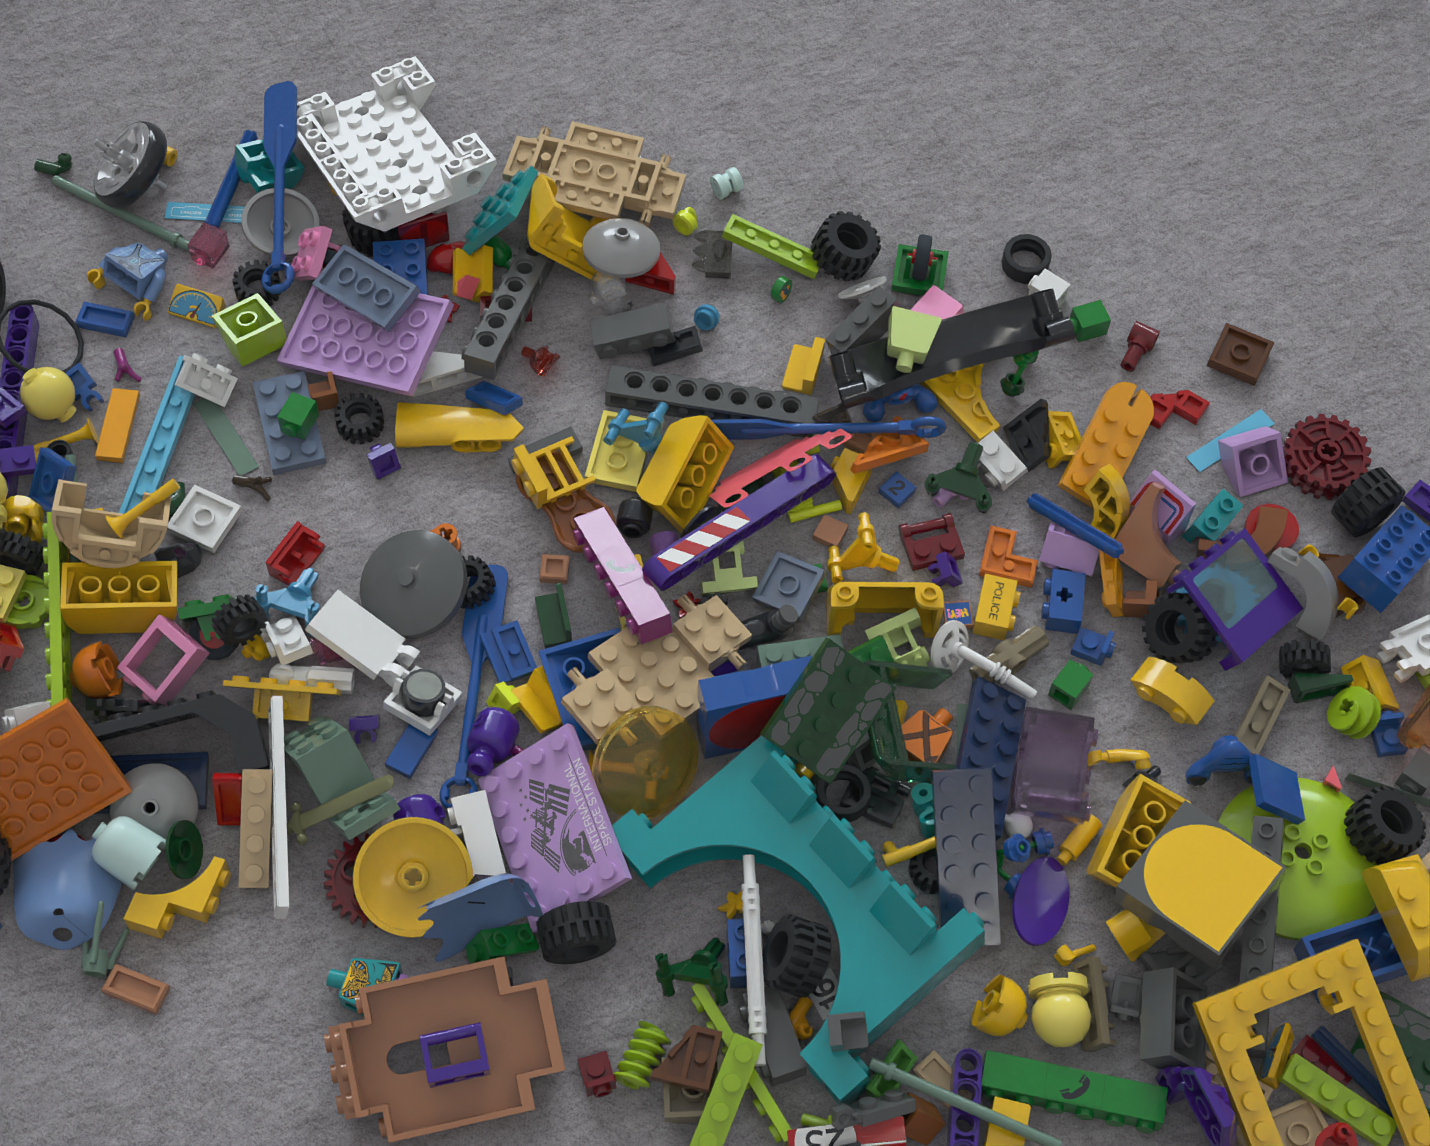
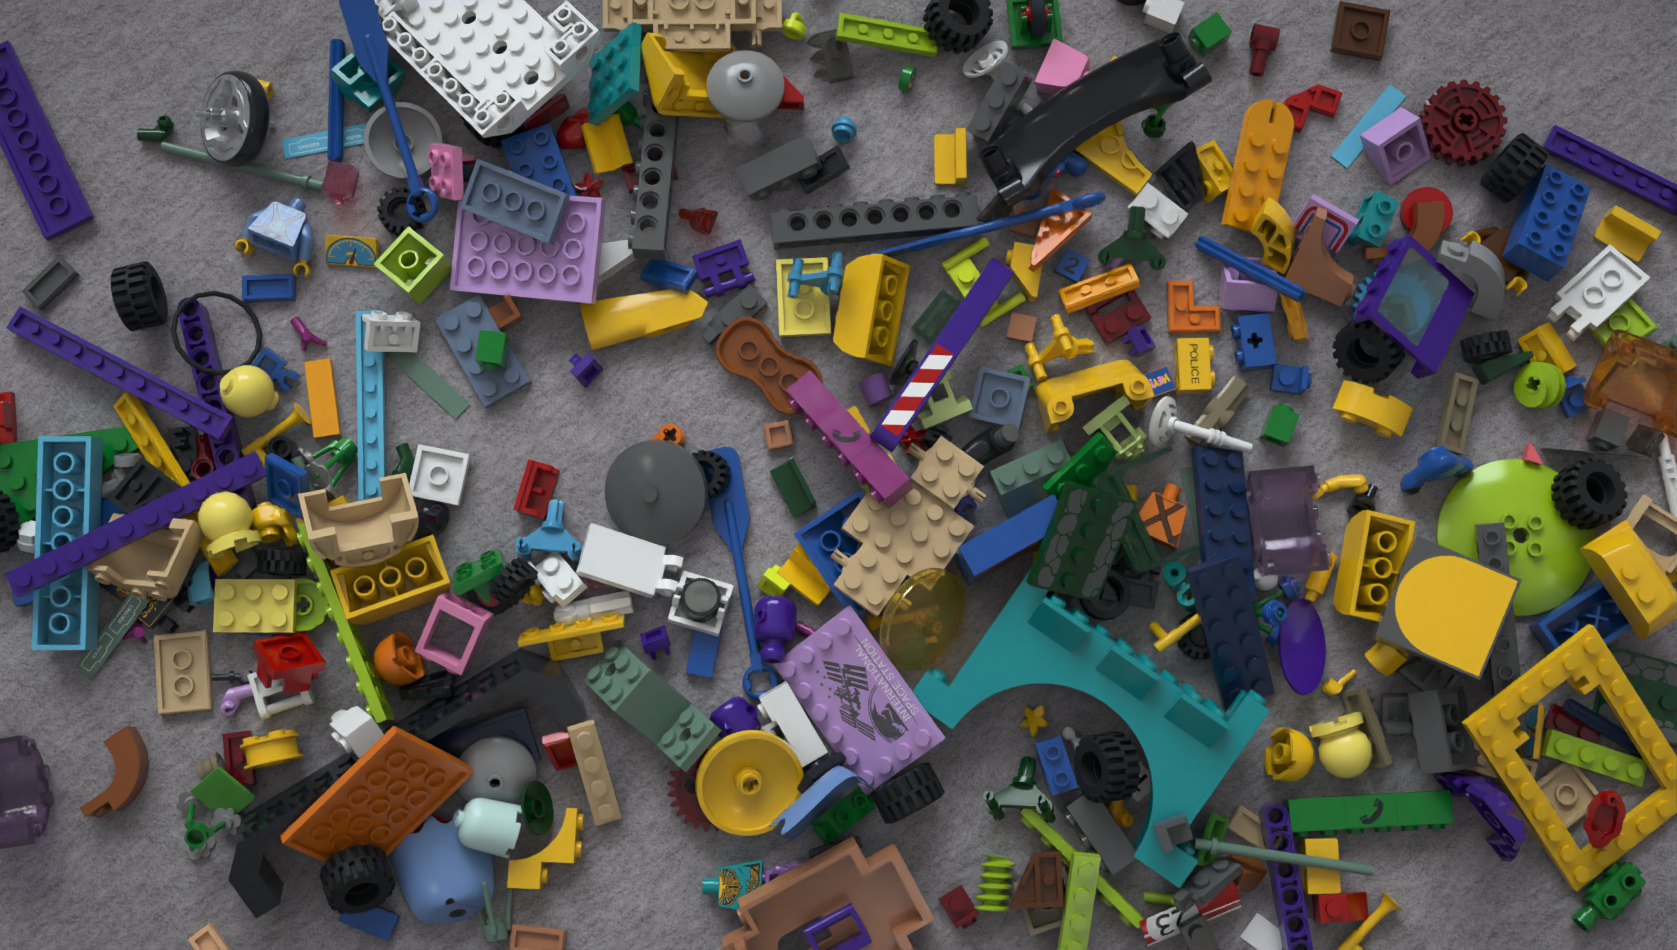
camera: 10 degrees left, 20 degrees up
yellow piece [106,479,180,539] -> none
dark brown bar [232,474,272,501] -> none
white tile [268,696,289,919] -> none
olive sword [270,774,394,848] -> none
black tyre [334,393,384,445] -> none
coral piece [457,275,480,300] -> none
blue plate [479,620,537,683] -> none
yellow plate [511,436,596,509] -> none
black head [616,496,653,538] -> none
coral piece [709,429,852,508] -> none
white axle [741,855,767,1066] -> none
yellowish green torso [887,306,942,373] -> none
dark orange panel [1122,580,1160,618] -> none
blue tile [1249,754,1305,825] -> none
none -> plant [296,437,358,500]
none -> dark purple plate [692,239,755,298]
none -> light orange tile [1058,263,1141,314]

